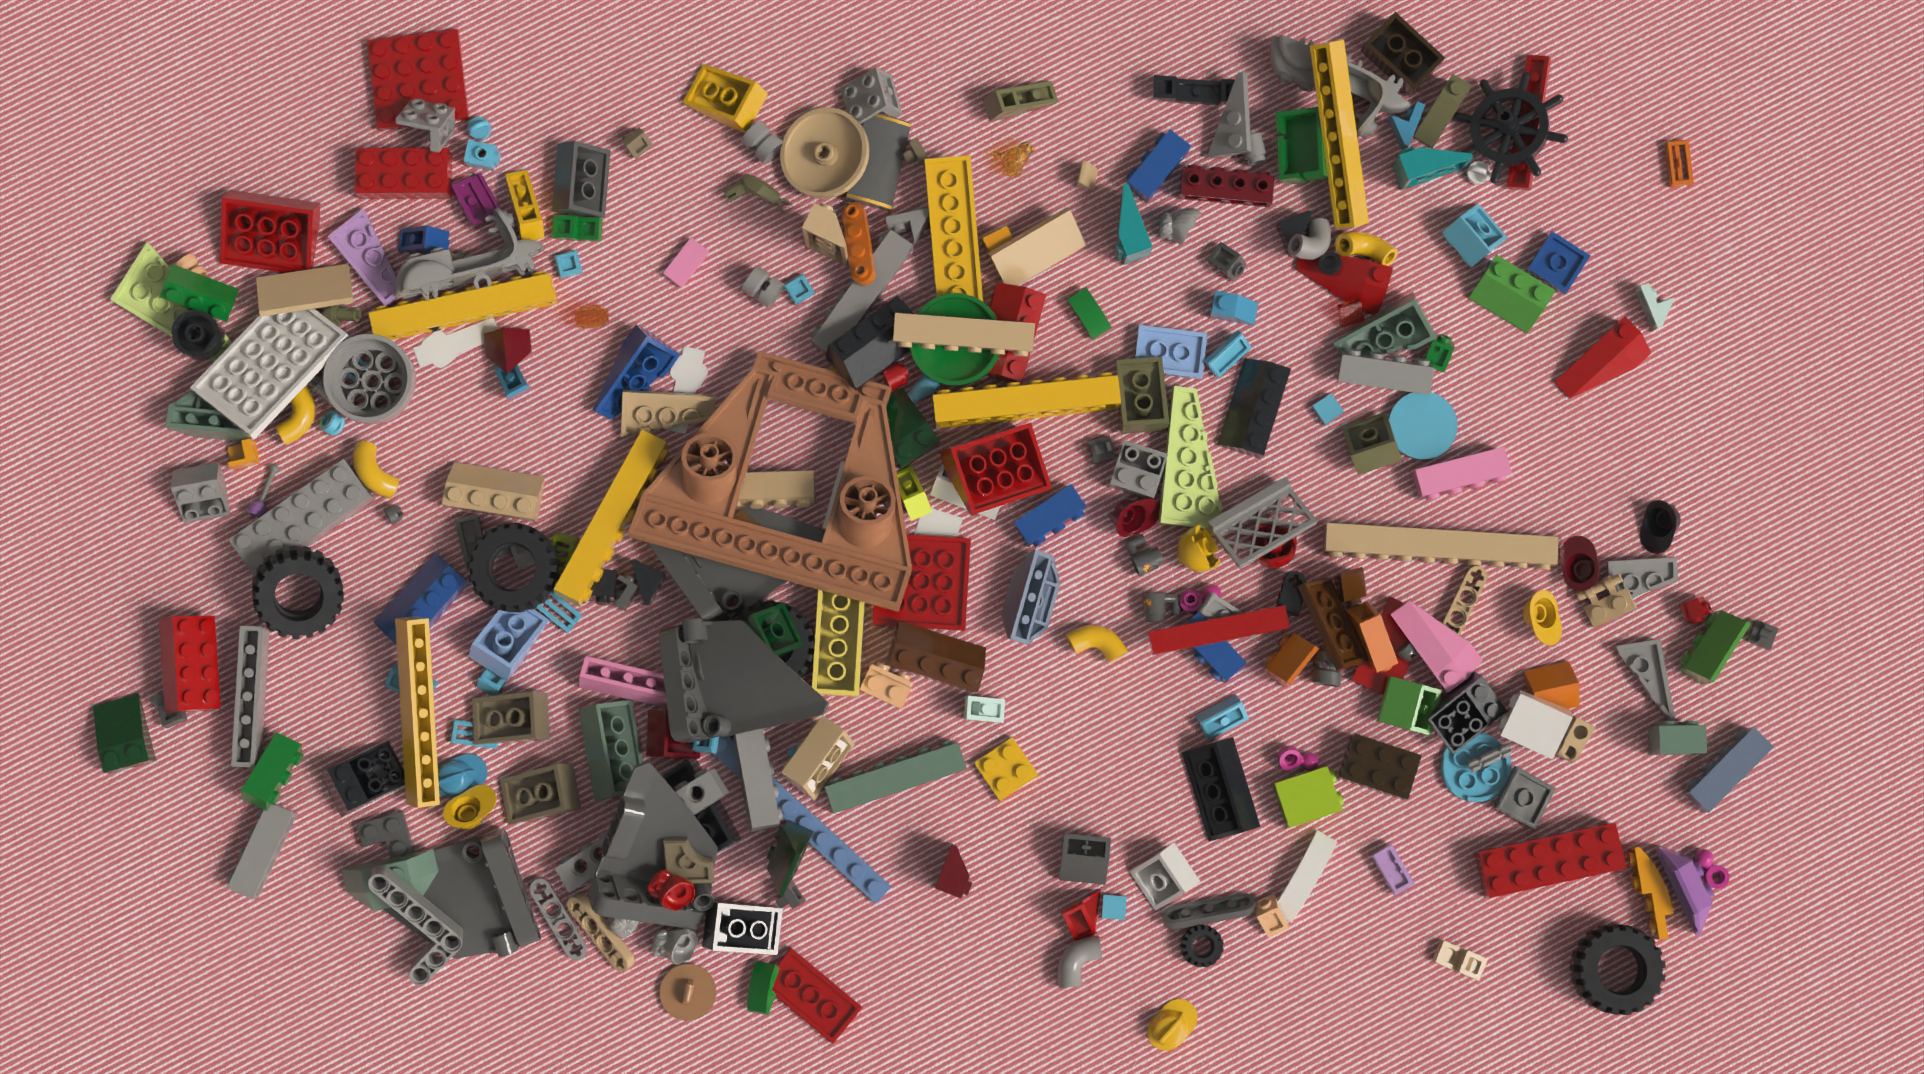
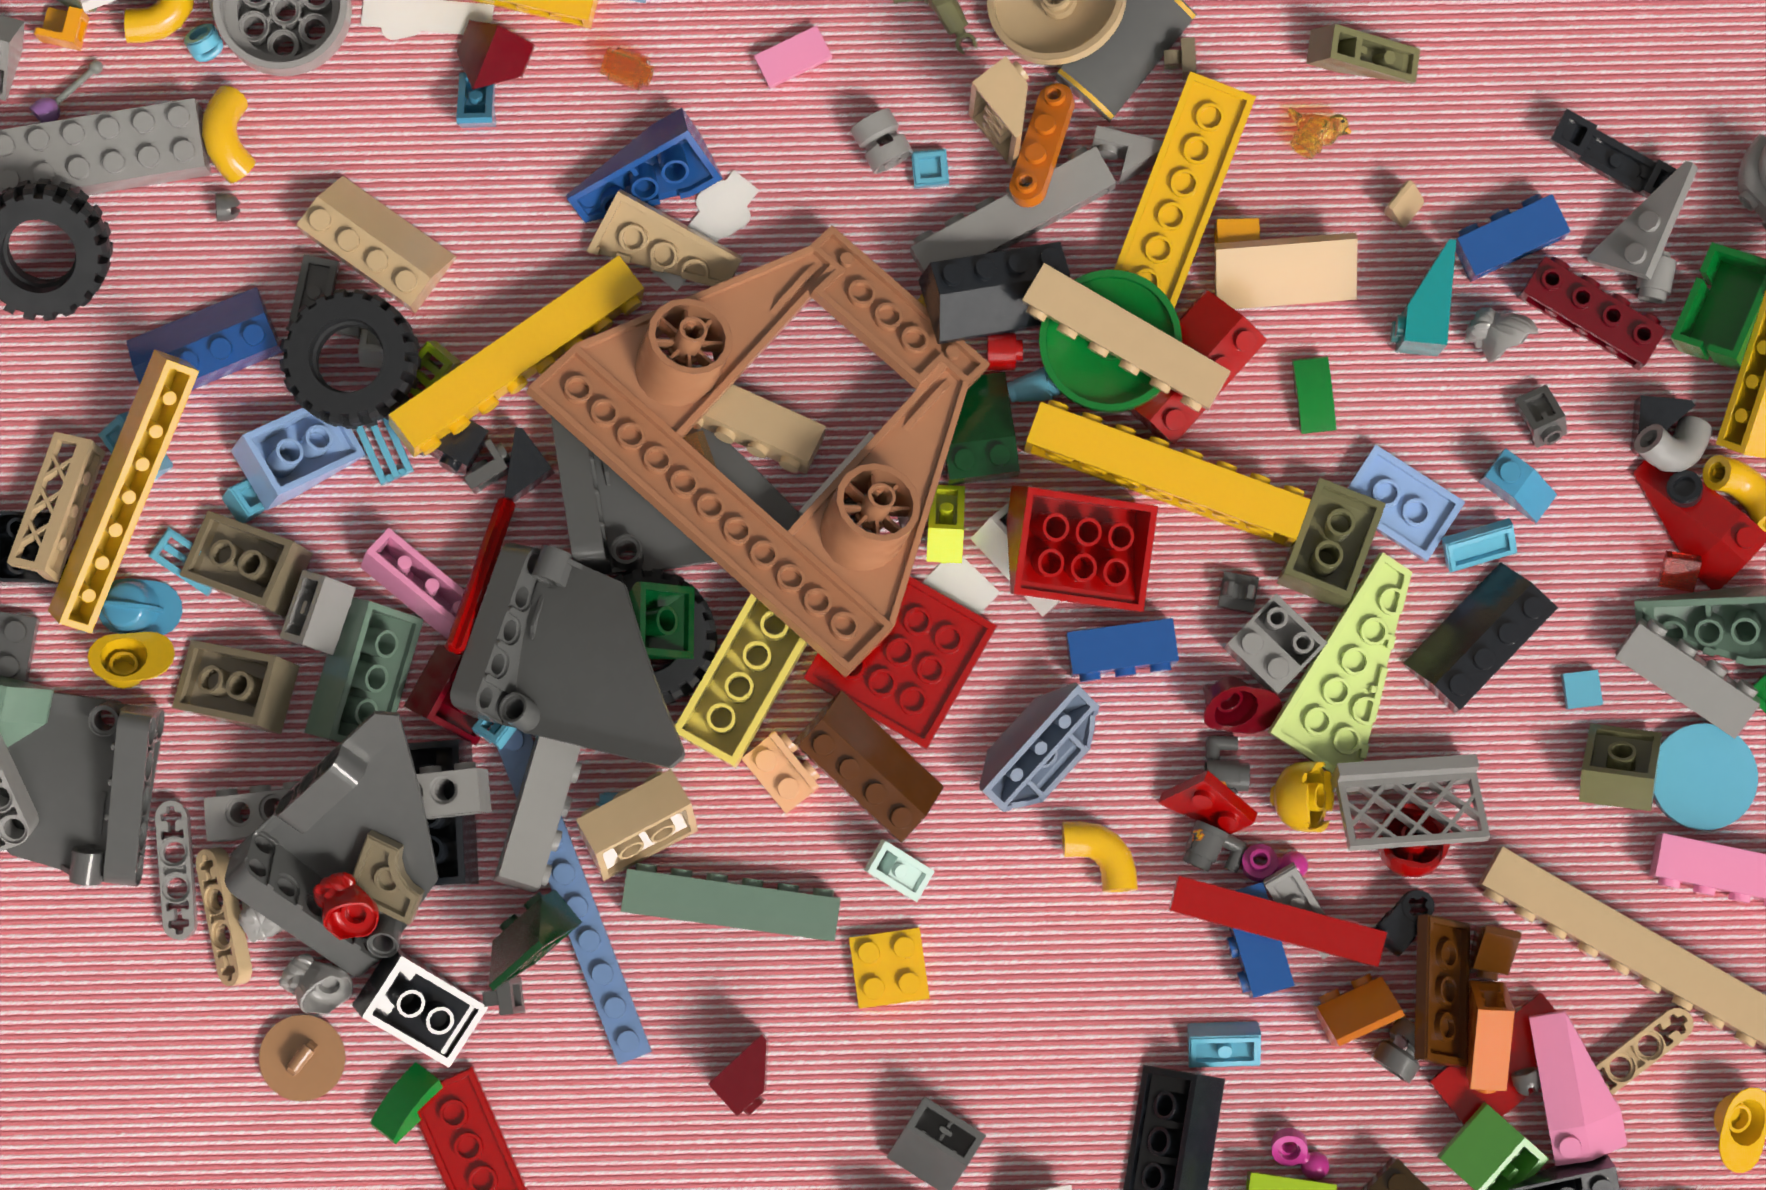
camera: 30 degrees right, 0 degrees up
none -> tan fence [7,431,106,583]
none -> light grey slope [279,570,356,655]
none -> red axle [445,497,516,655]
none -> red wing [1158,770,1258,835]

